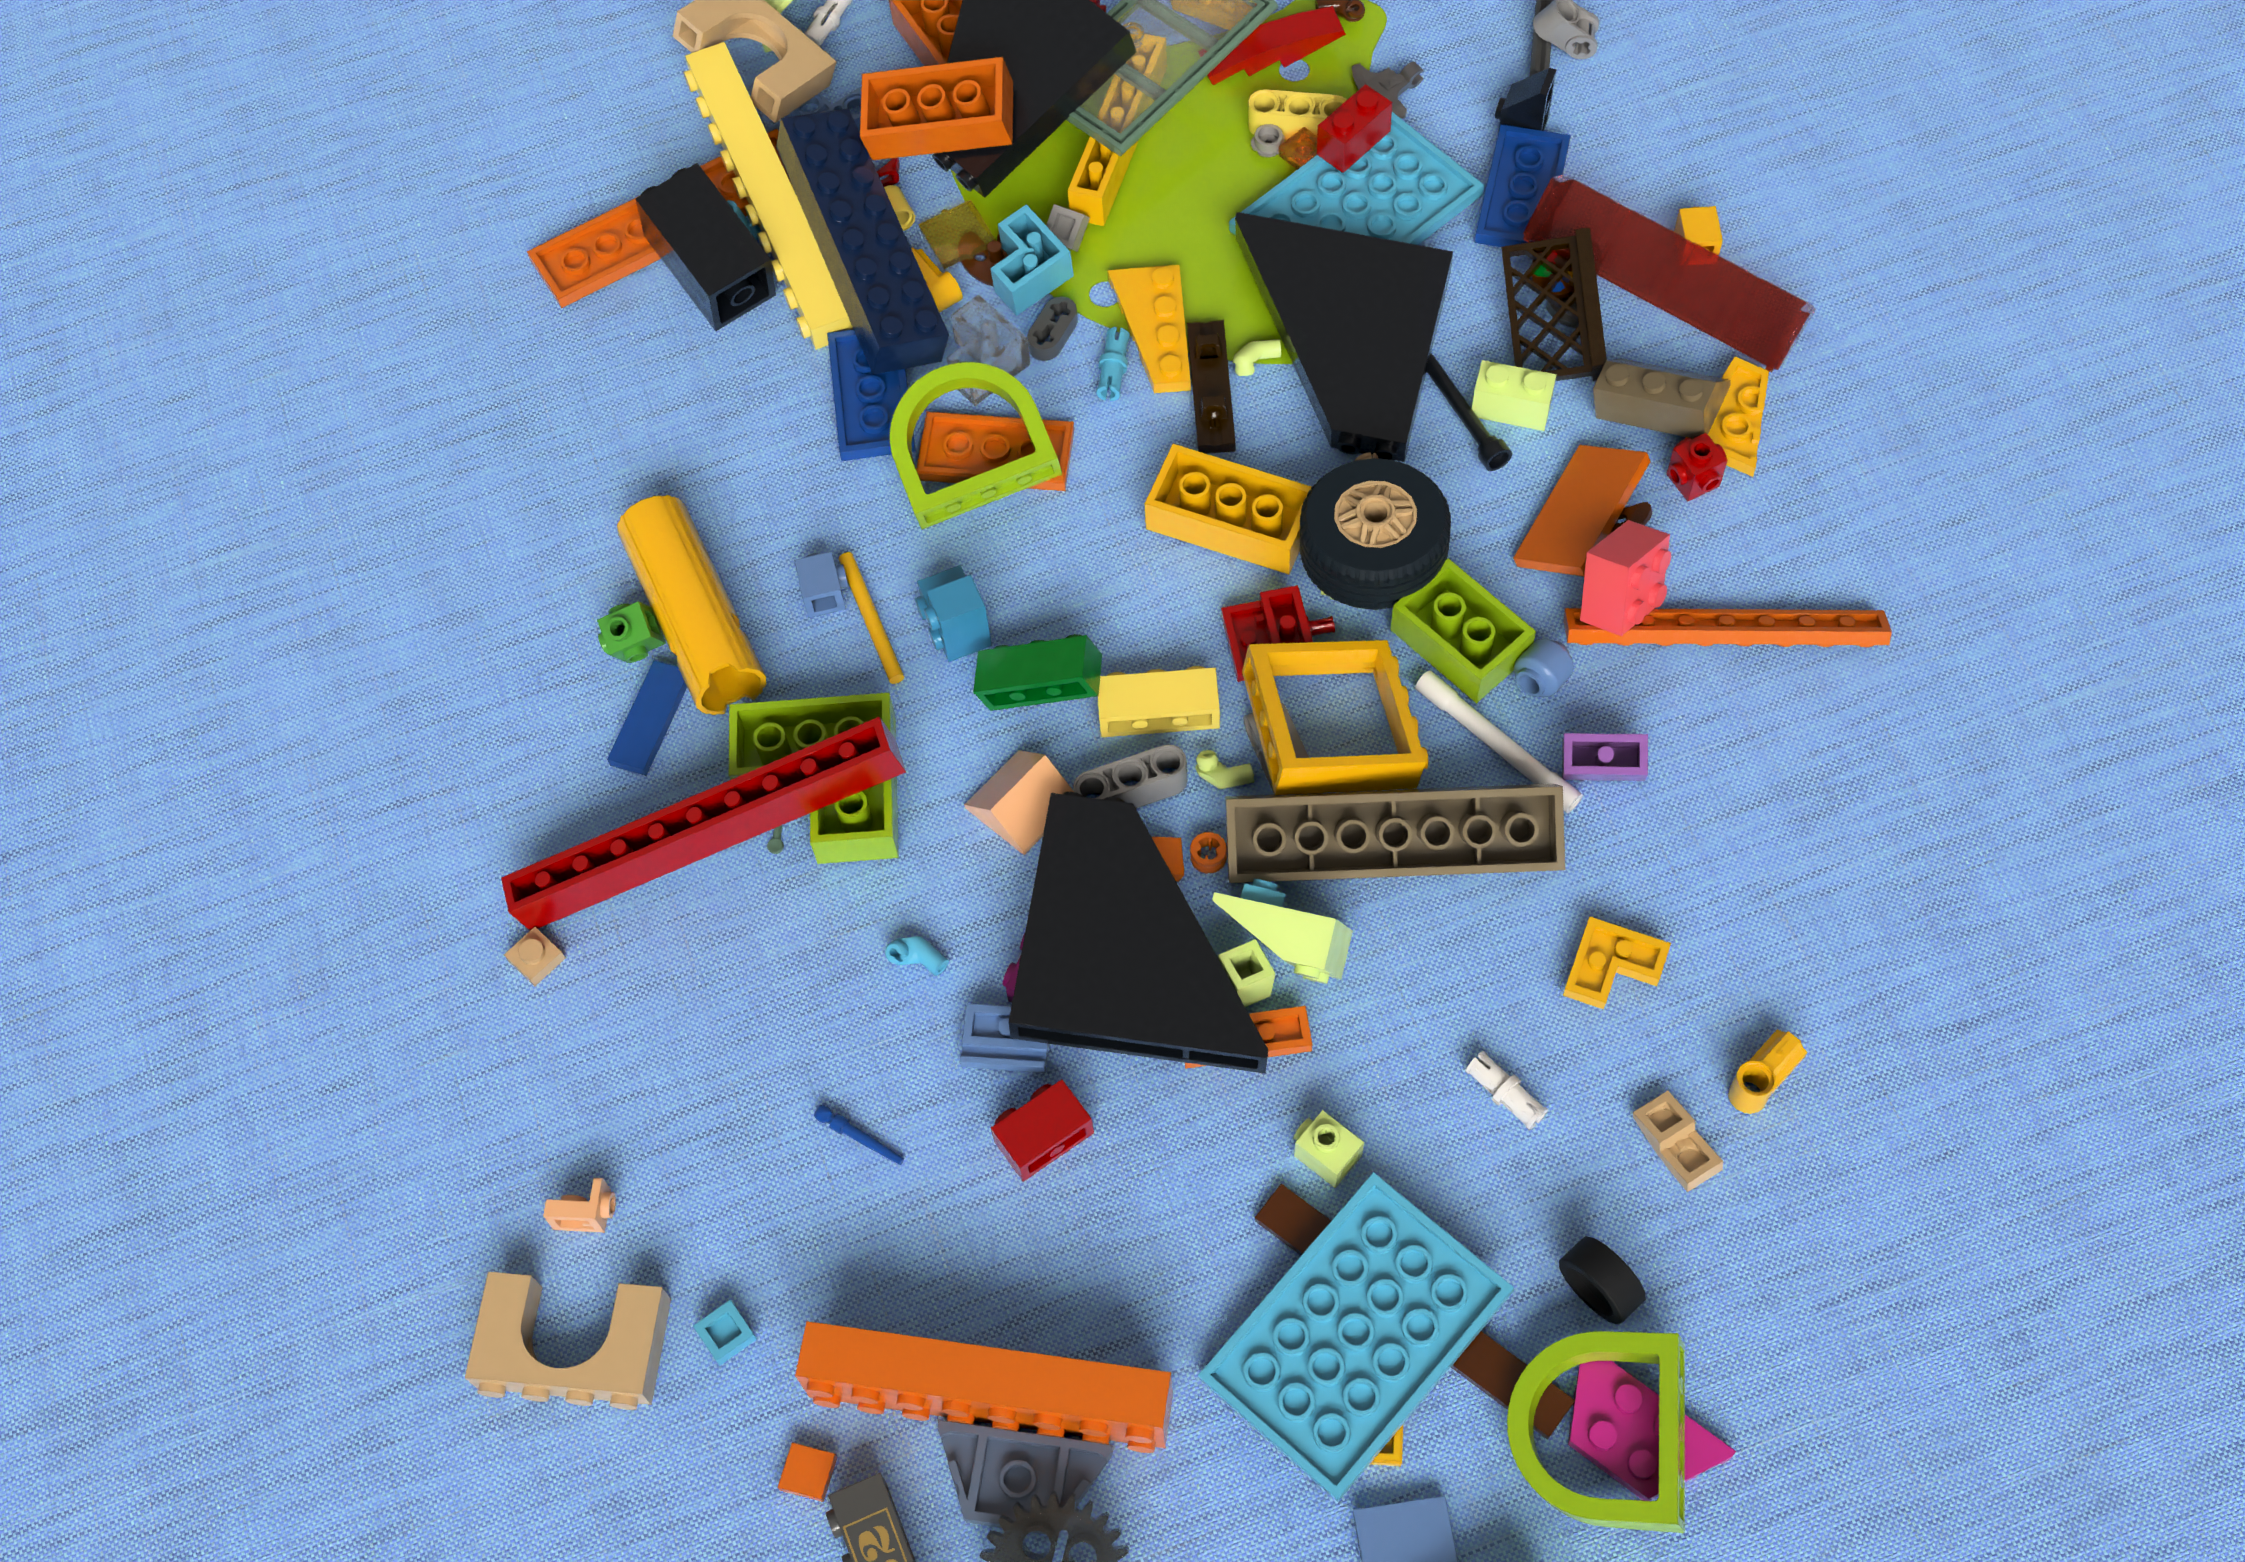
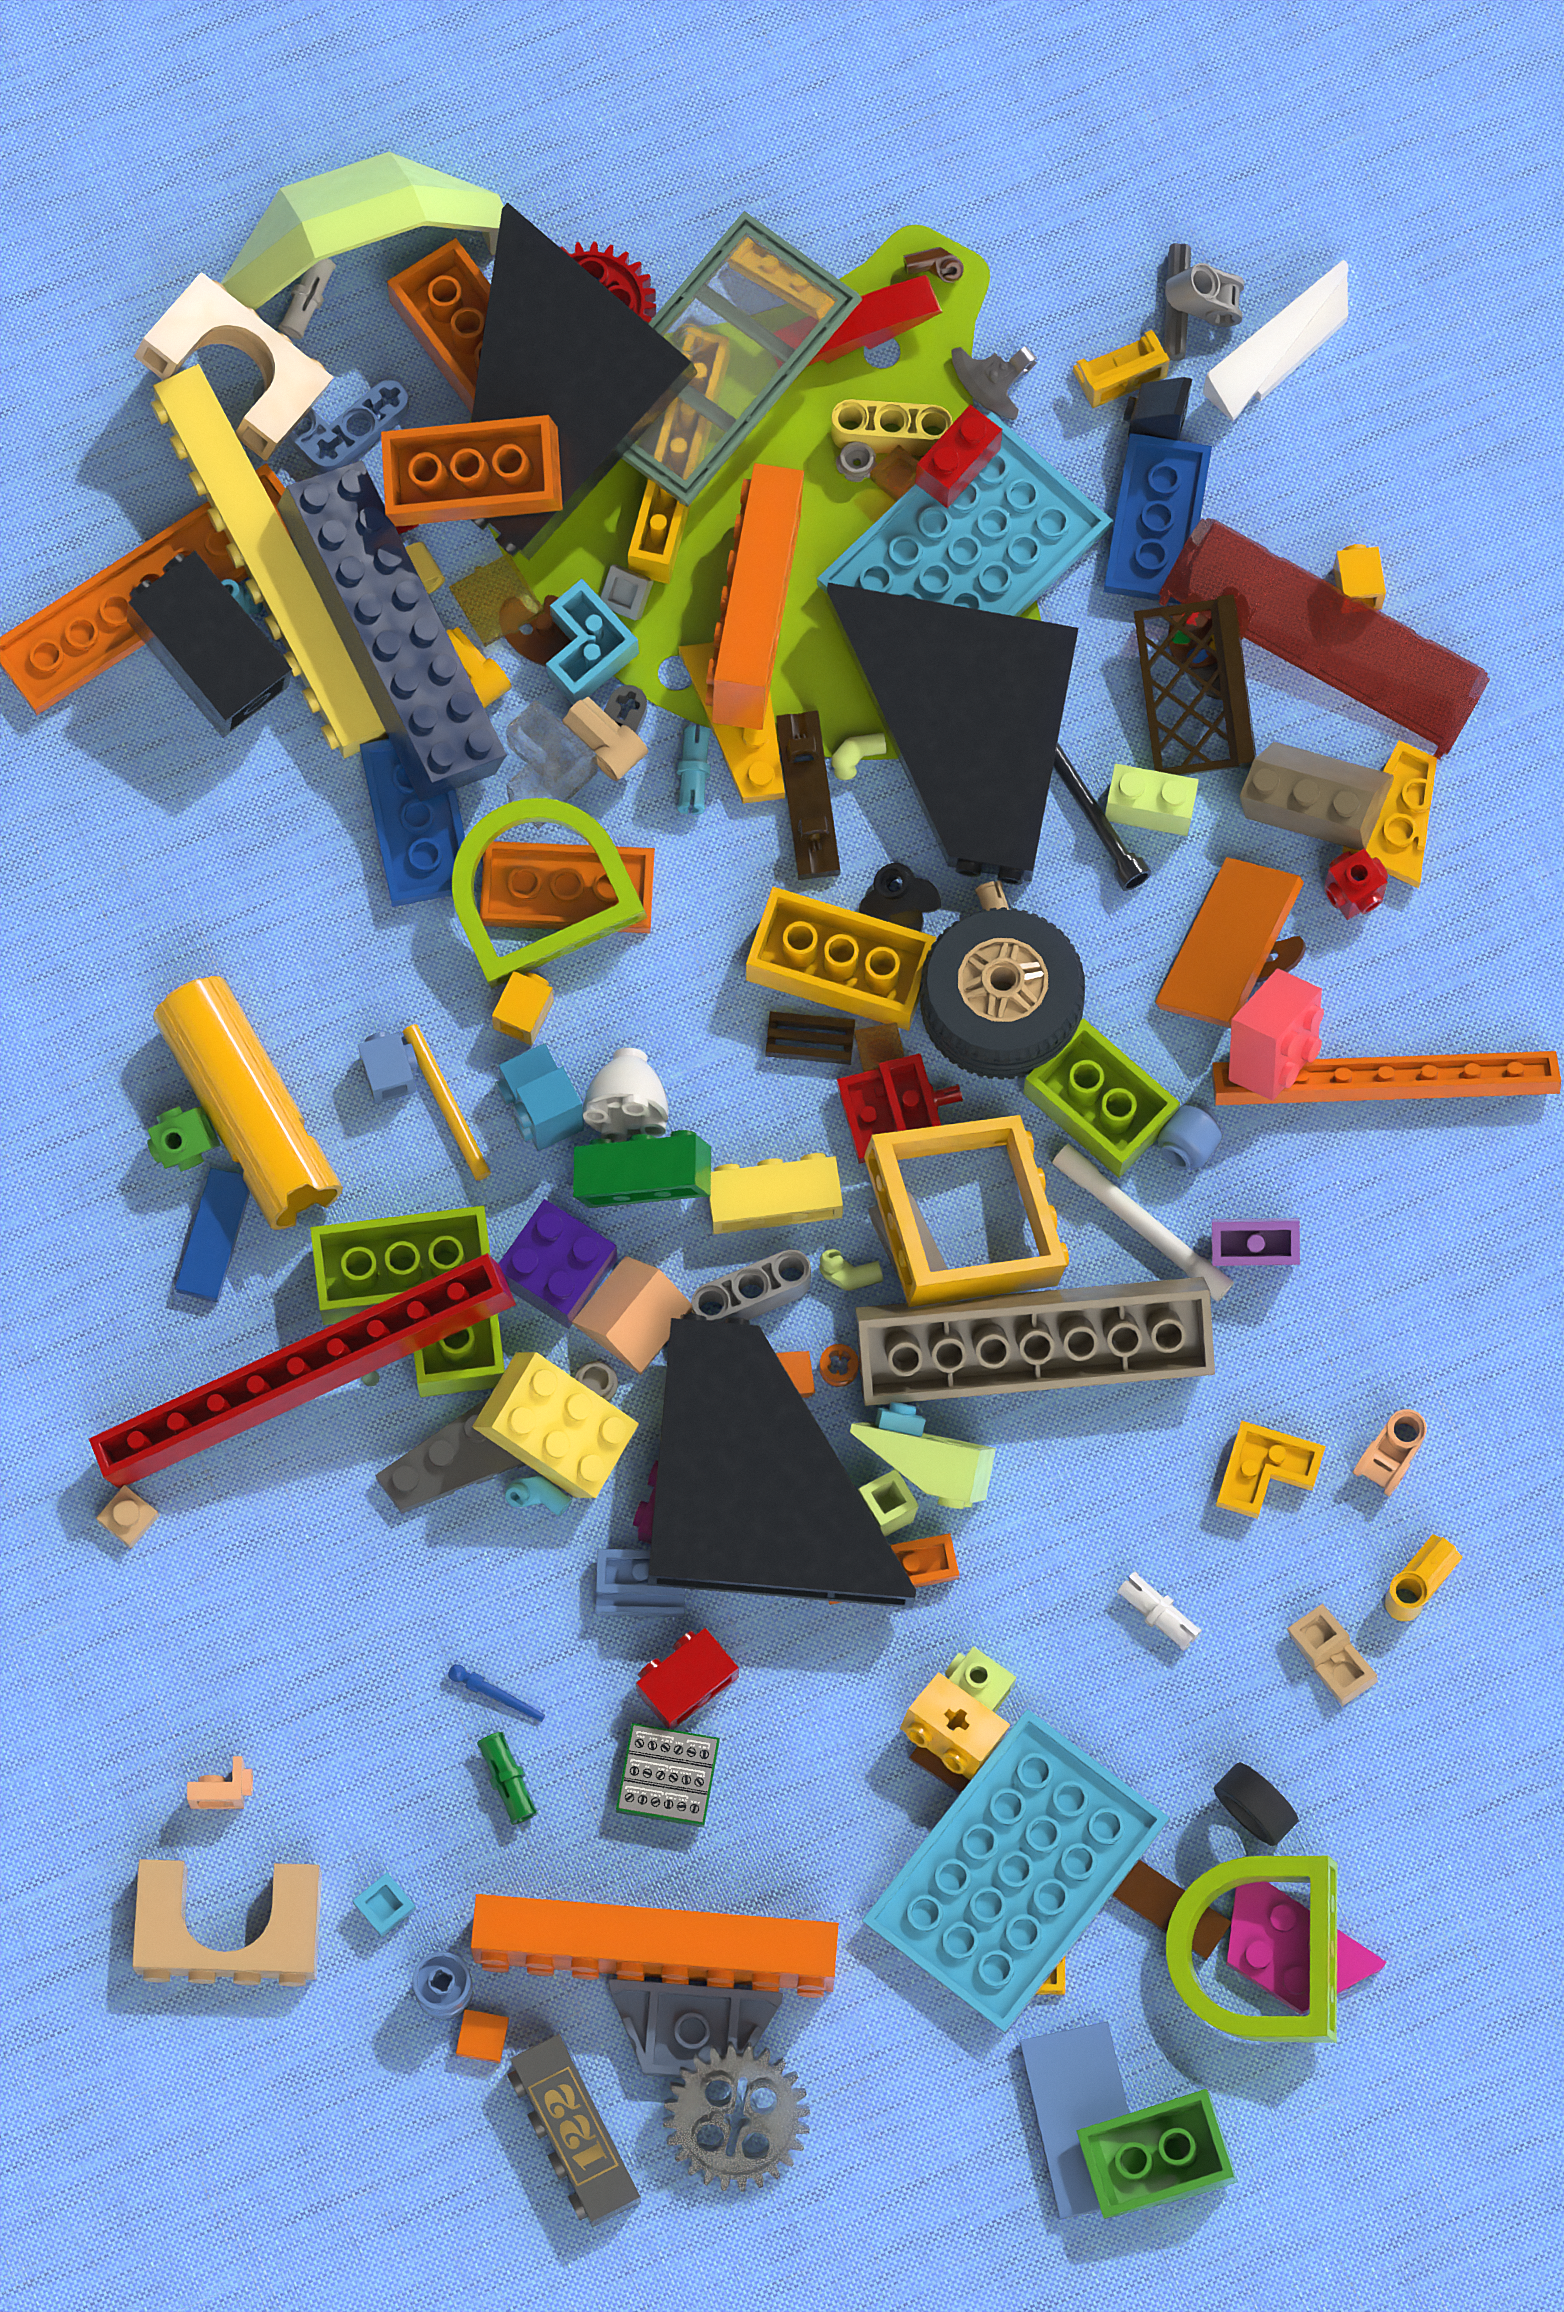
camera: 10 degrees left, 10 degrees up
none -> dark grey wing [375,1396,526,1514]
none -> medium blue wheel [412,1951,474,2020]
none -> light yellow brick [472,1352,639,1498]
none -> green pin [477,1732,538,1825]
none -> yellow brick [492,971,554,1046]
none -> dark purple brick [498,1199,618,1329]
none -> tan piece [562,697,648,781]
none -> light grey plate [574,1361,618,1401]
none -> white piece [583,1048,668,1142]
none -> light grey tile [616,1723,720,1828]
none -> orange brick [705,463,804,730]
none -> dark brown tile [765,1011,855,1065]
none -> clear orange plate [854,1022,904,1073]
none -> black plate [859,863,941,932]
none -> yellow brick [900,1672,1010,1780]
none -> yellow hinge [1073,330,1170,409]
none -> white wedge [1203,260,1348,421]
none -> light nougat piece [1352,1409,1427,1497]

